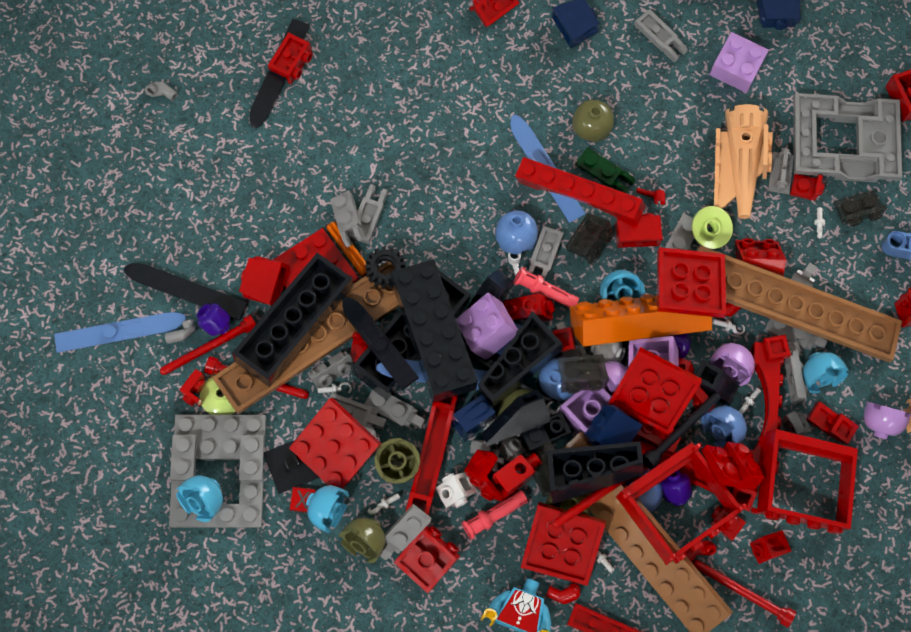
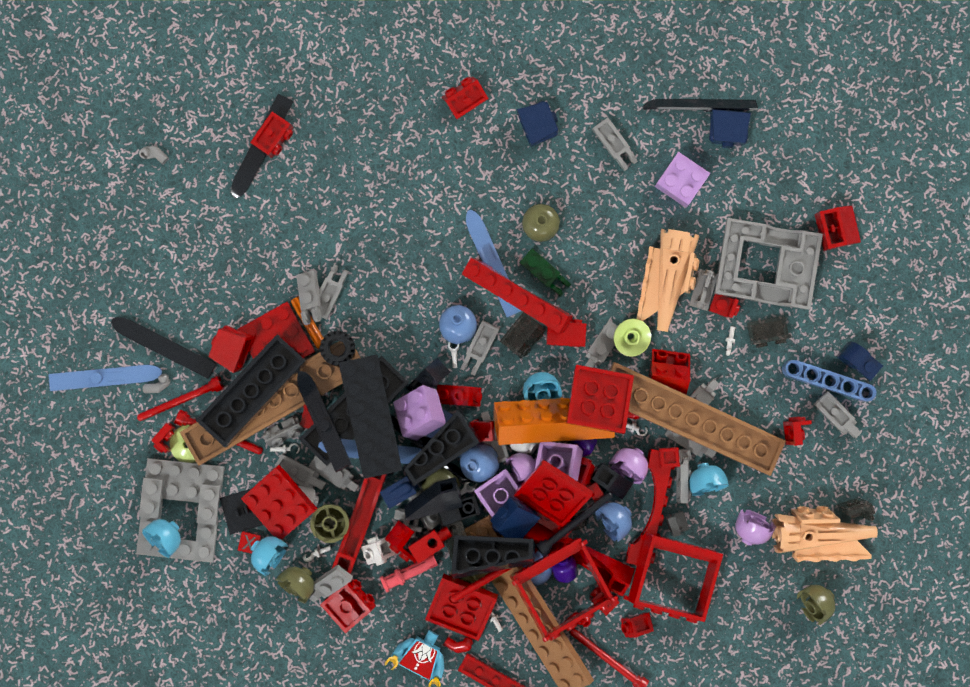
camera: 10 degrees right, 15 degrees up
dark purple head [196,303,230,336] -> none
coral pin [514,266,579,308] -> none
clear smoke bracket [557,354,608,394] -> none
red hand [636,188,665,205] -> none
red plate [701,442,765,490] -> none
white hand [739,388,761,414] -> none
red slope [806,401,859,445] -> none

